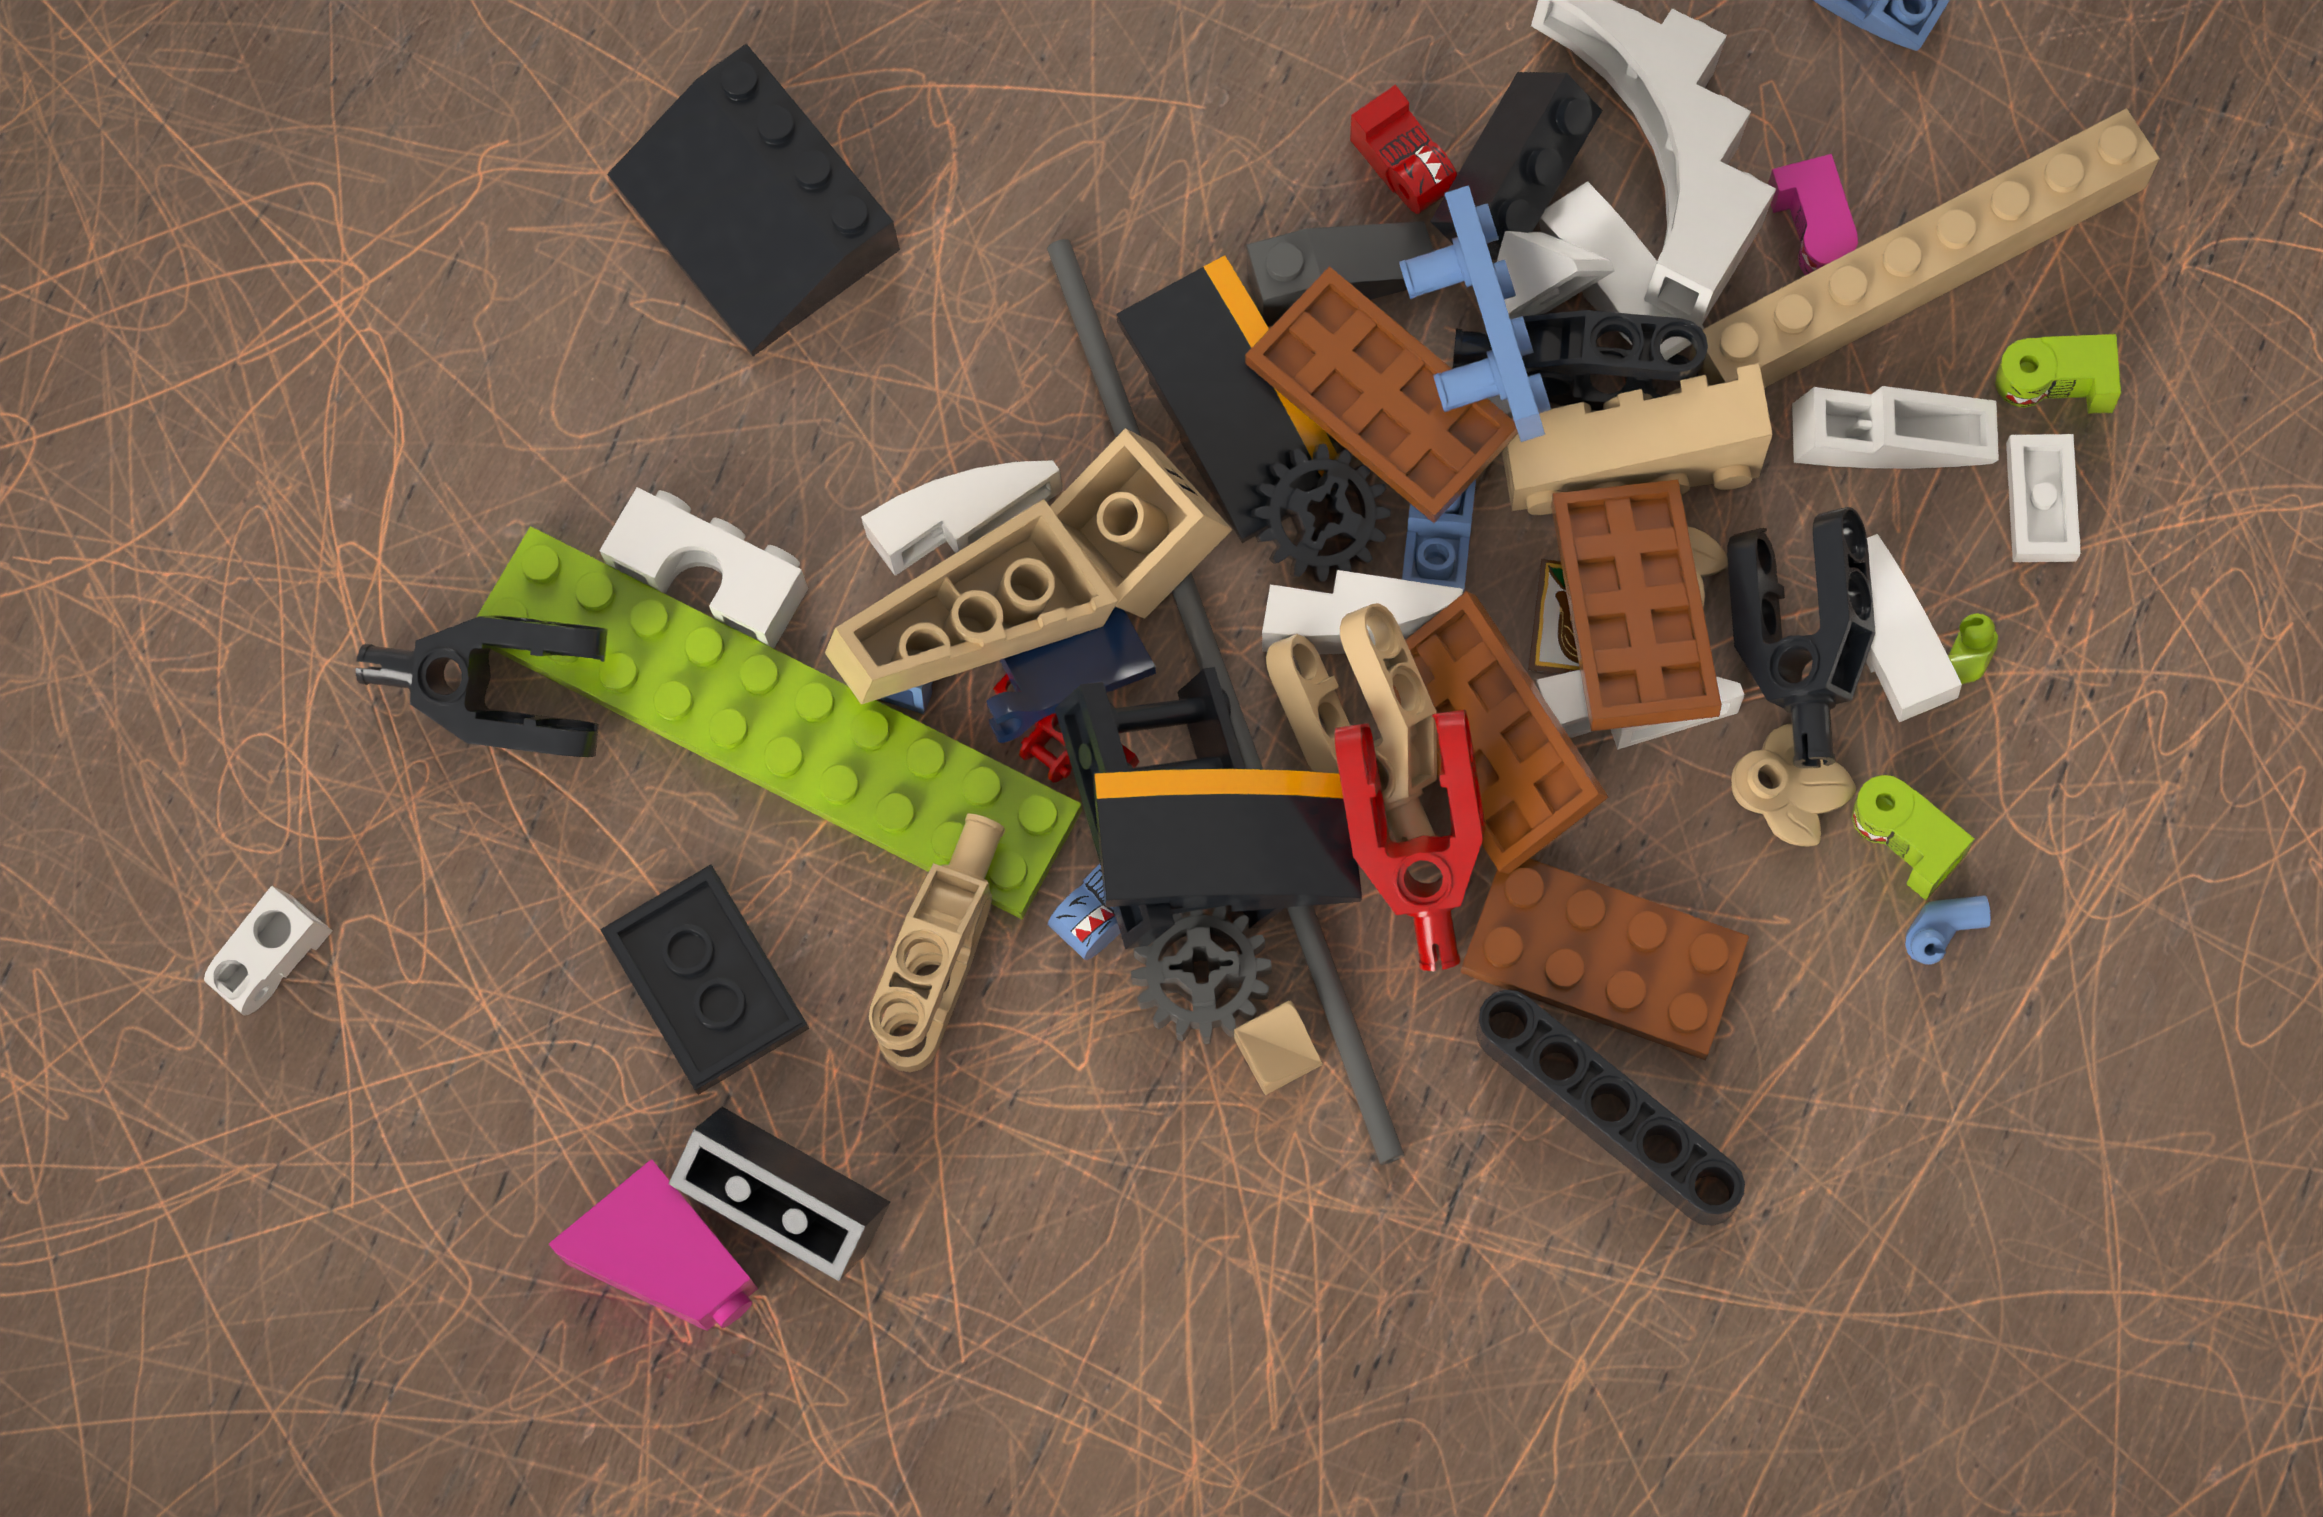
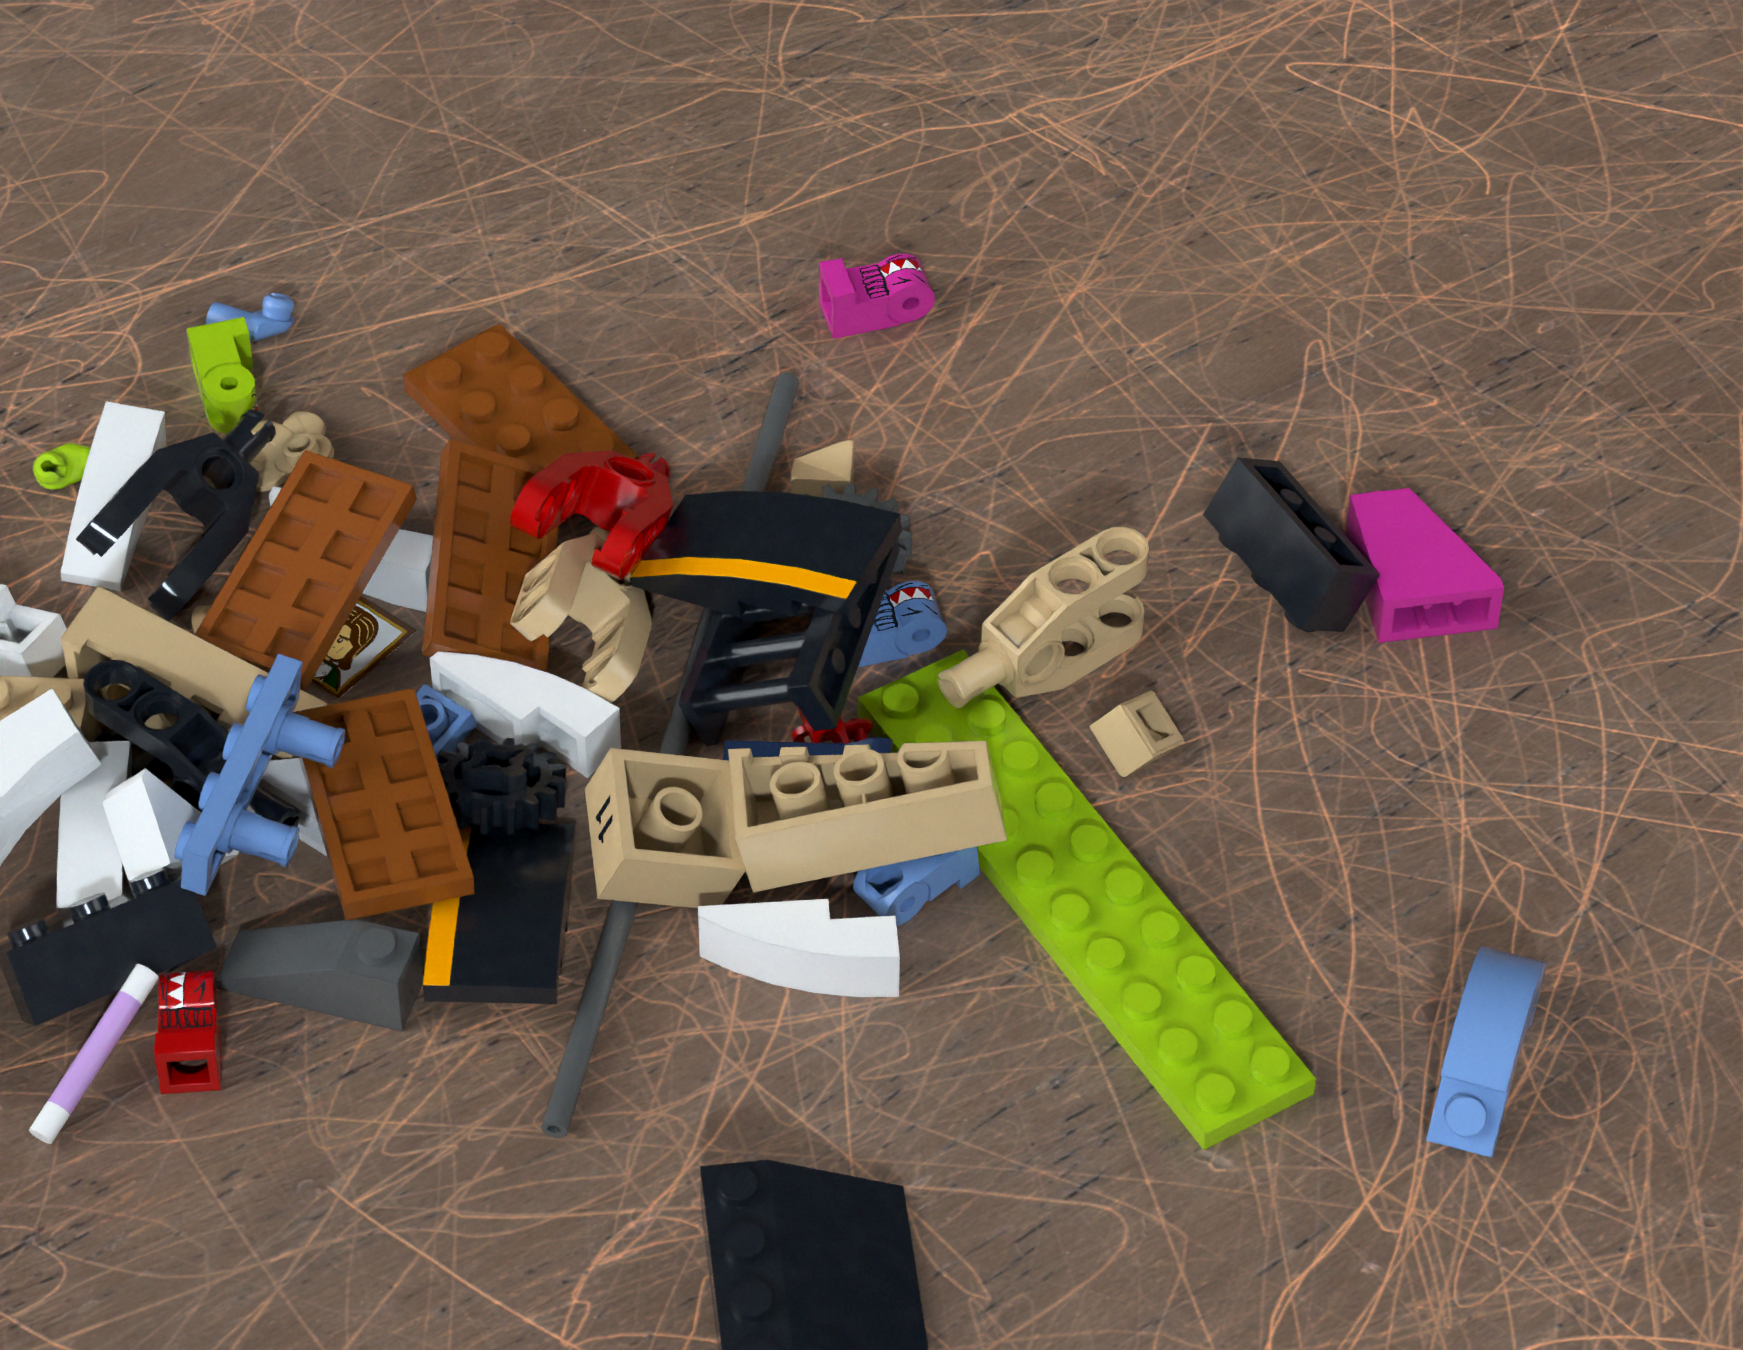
camera: 155 degrees left, 25 degrees down
white leg [204,886,332,1015] -> none
black piece [356,615,608,757] -> none
white arch [599,487,808,648] -> none
black tile [600,864,809,1095] -> none
black beam [1476,990,1745,1226] -> none
none -> lavender bar [29,964,159,1144]
none -> dark pink leg [819,253,935,339]
none -> tan slope [1089,690,1185,777]
none -> medium blue arch [1426,946,1547,1158]

